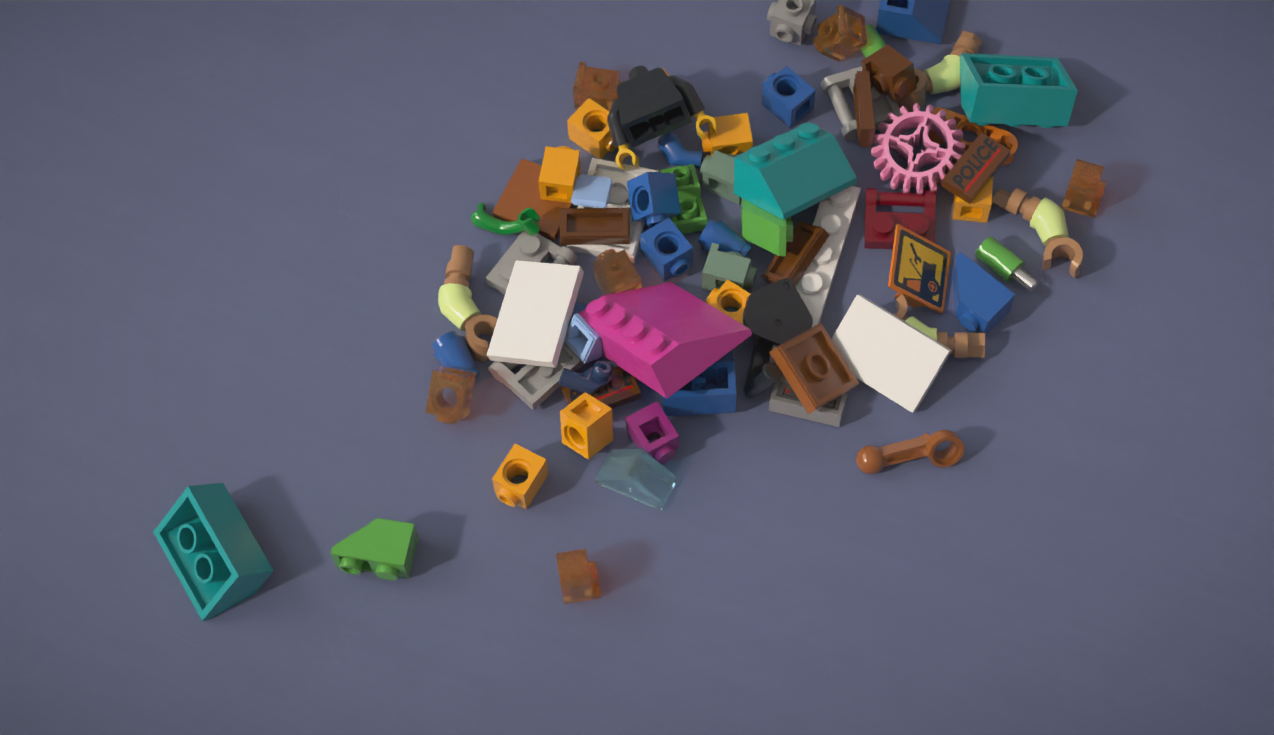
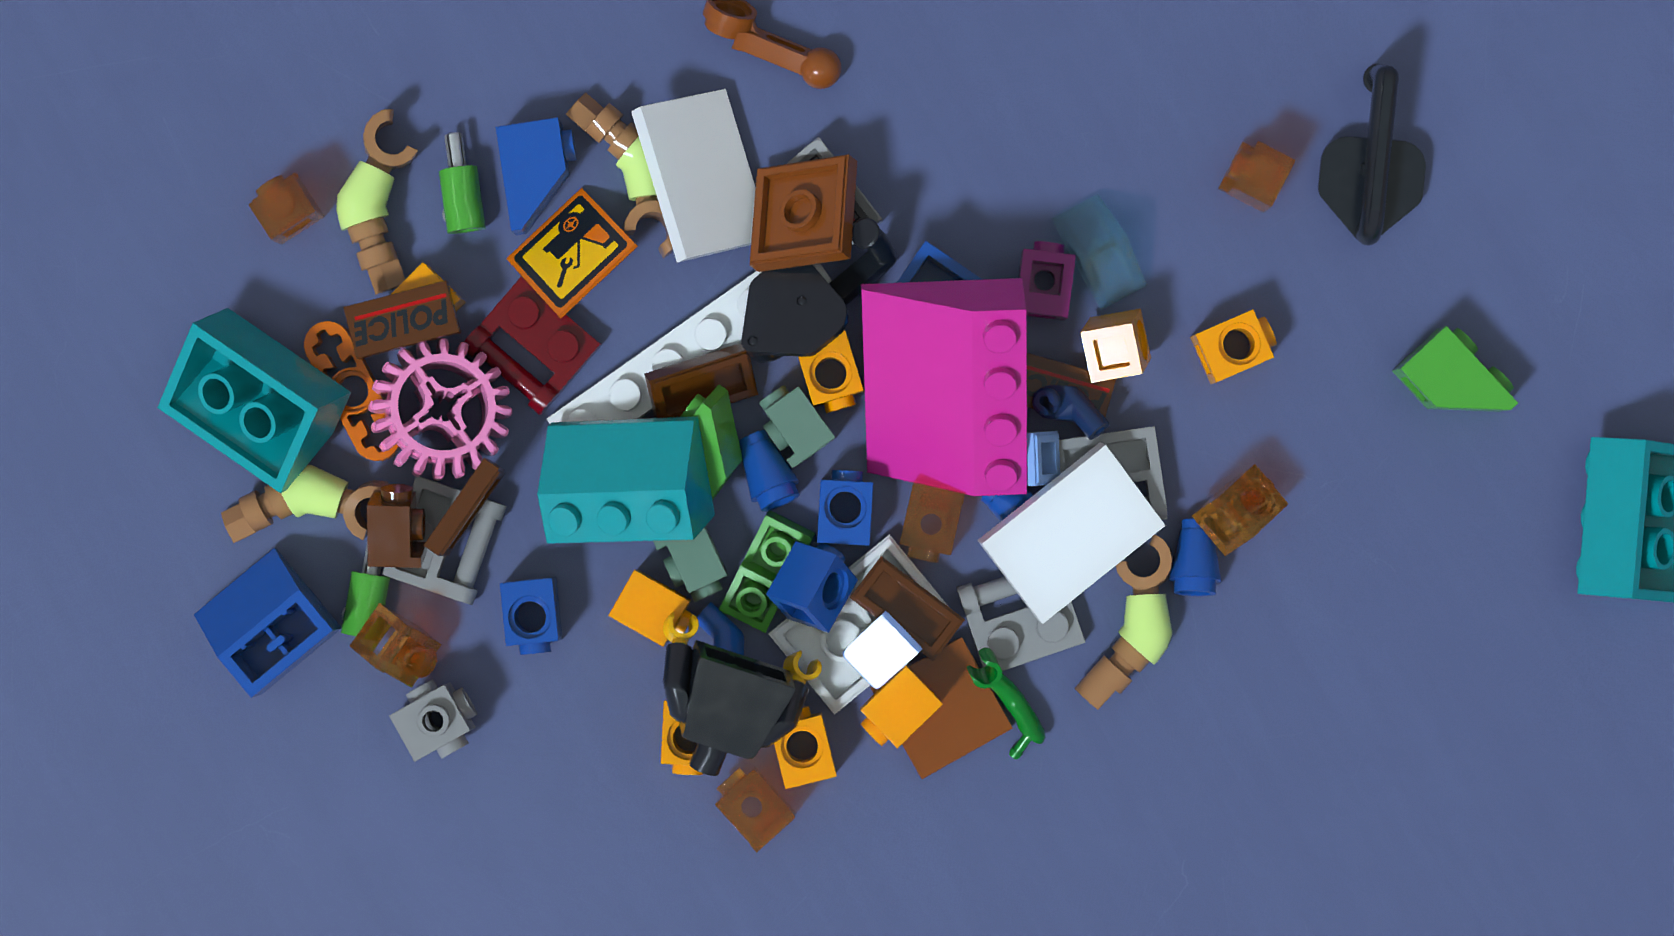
camera: 145 degrees left, 25 degrees up
none -> black piece [1318,64,1426,246]

